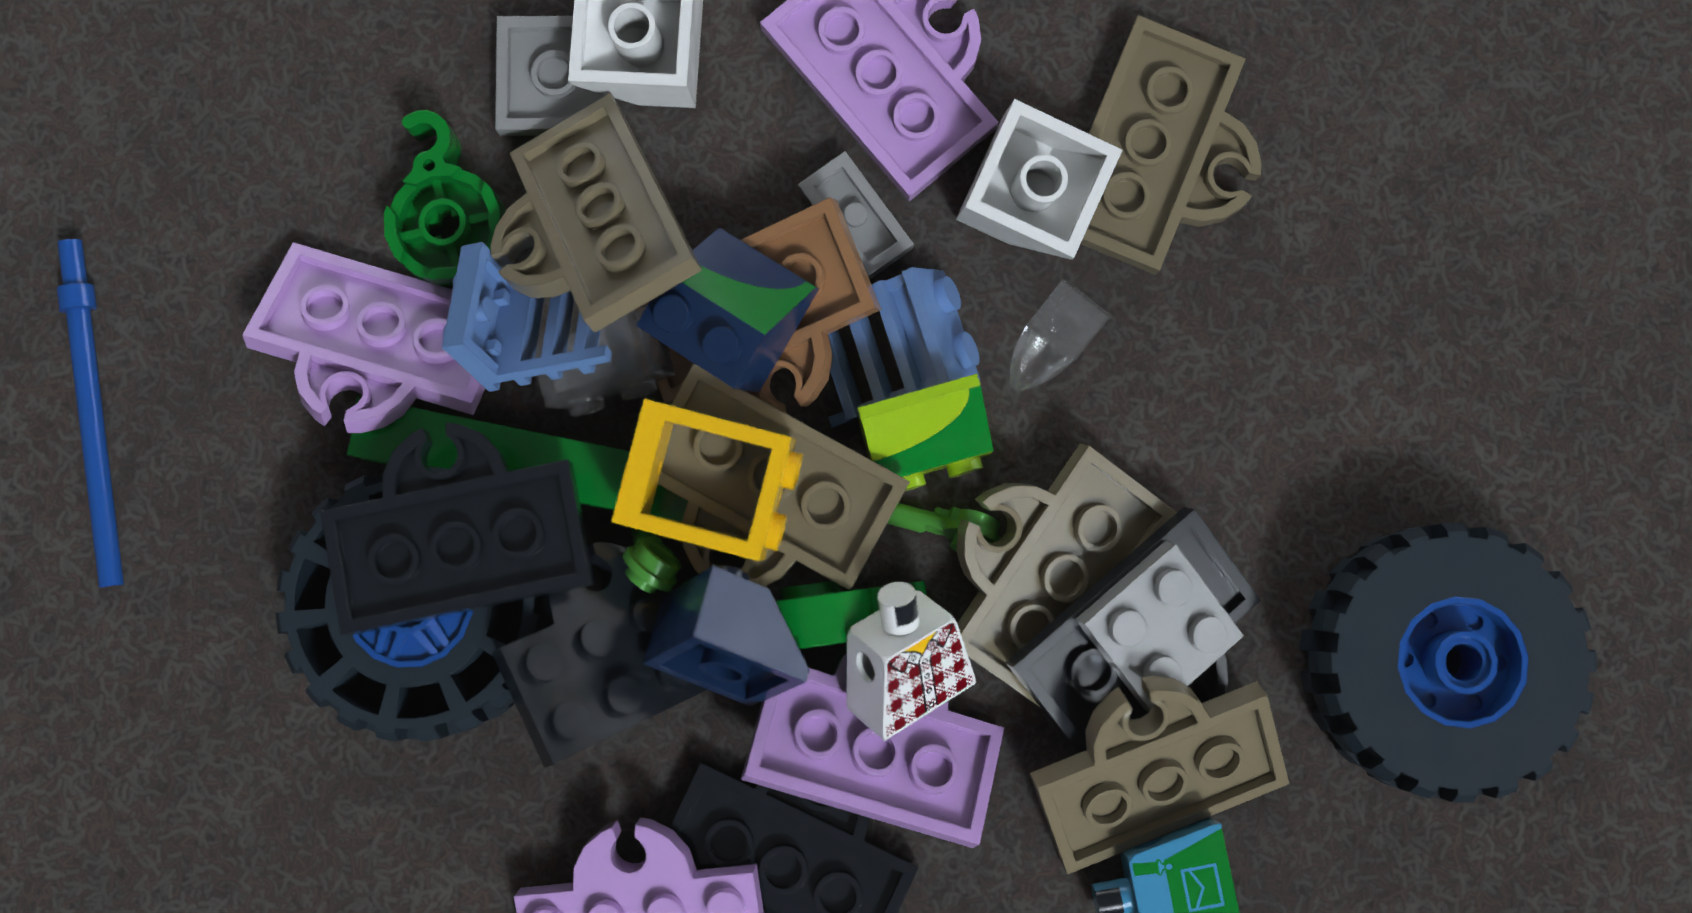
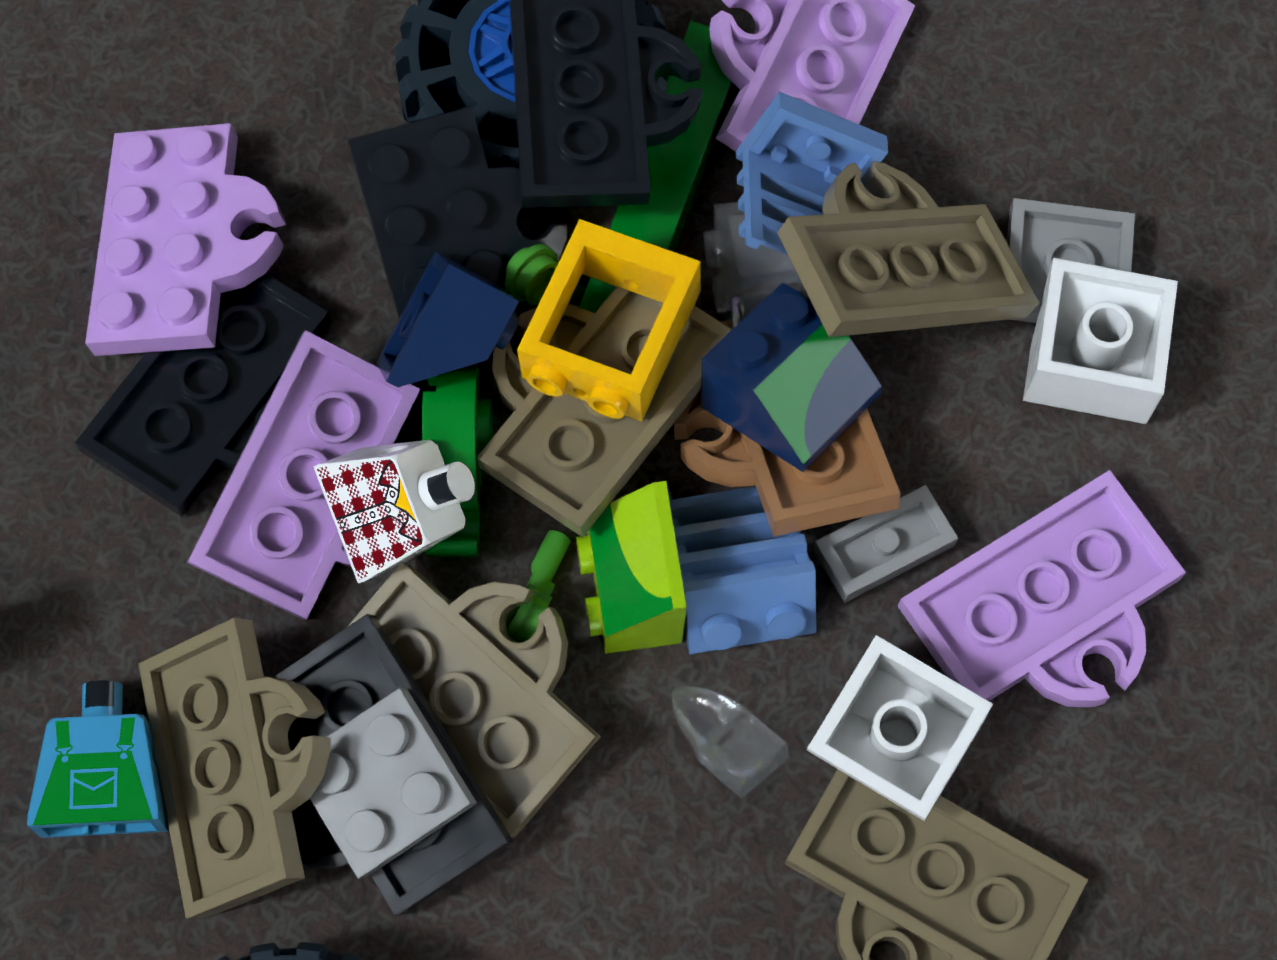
camera: 90 degrees right, 15 degrees down
green piece [384,110,506,288] -> none

